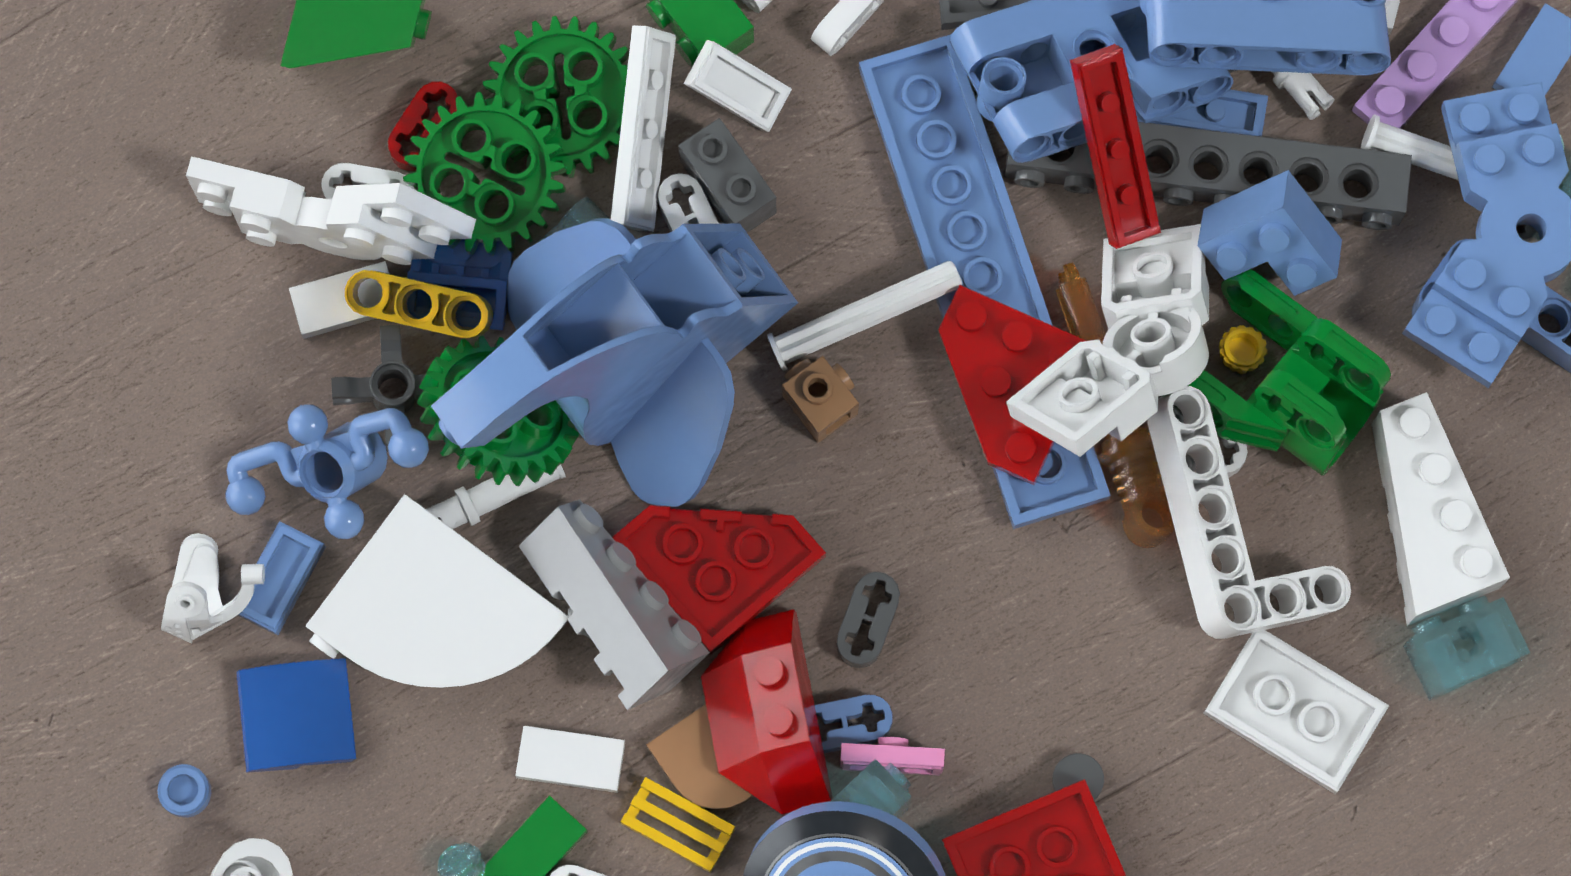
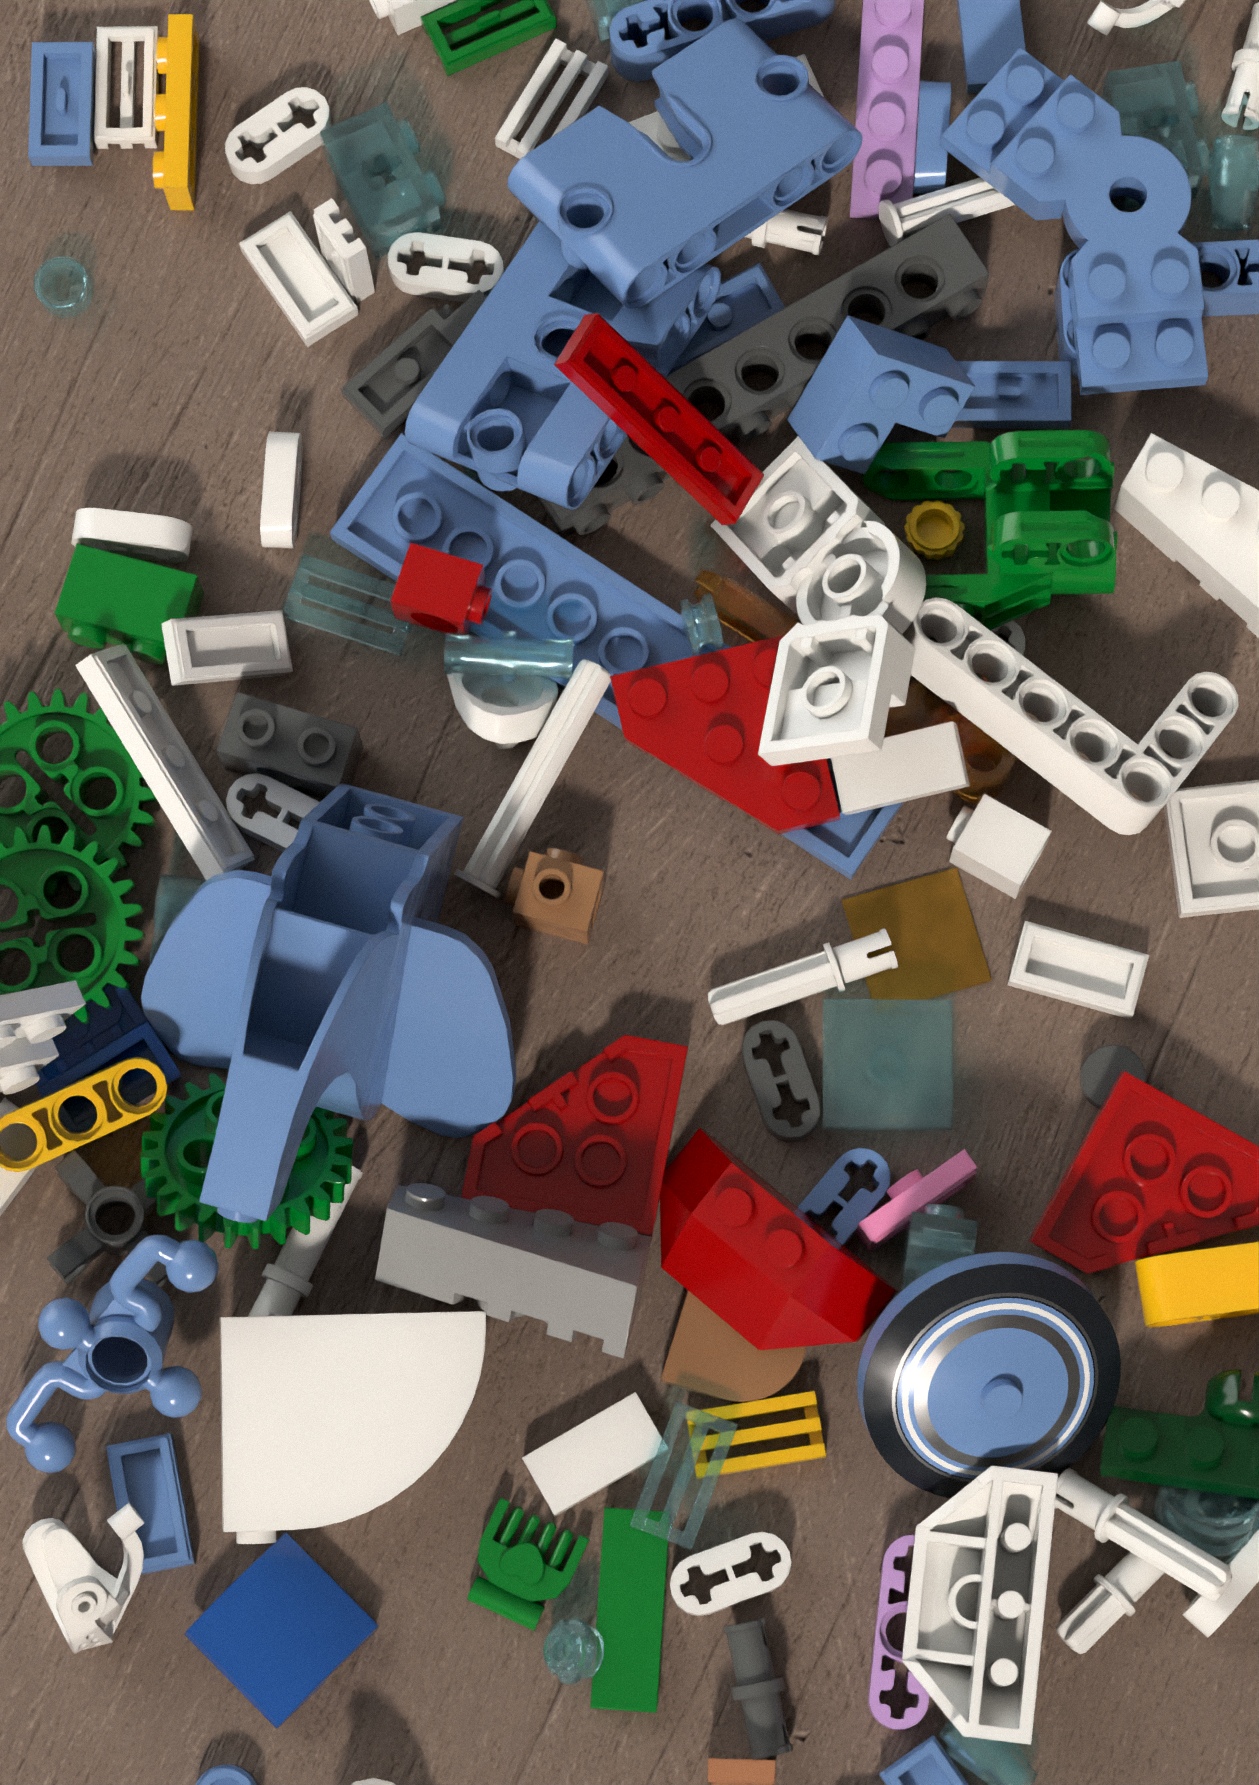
camera: 35 degrees left, 0 degrees up
none -> clear light blue tile [282,554,413,656]
none -> red brick [390,543,493,640]
none -> clear light blue pin [444,631,574,682]
none -> white piece [444,645,558,750]
none -> green piece [467,1498,590,1631]
none -> clear light blue tile [630,1401,738,1551]
none -> clear light blue bush [679,593,724,656]
none -> white axle [708,928,898,1025]
none -> clear light blue plate [822,999,953,1131]
none -> white tile [831,721,970,815]
none -> pearl gold sticker [841,867,992,1014]
none -> medium blue beam [913,81,951,195]
none -> white brick [946,794,1052,899]
none -> medium blue plate [951,361,1071,429]
none -> white tile [1007,921,1149,1019]

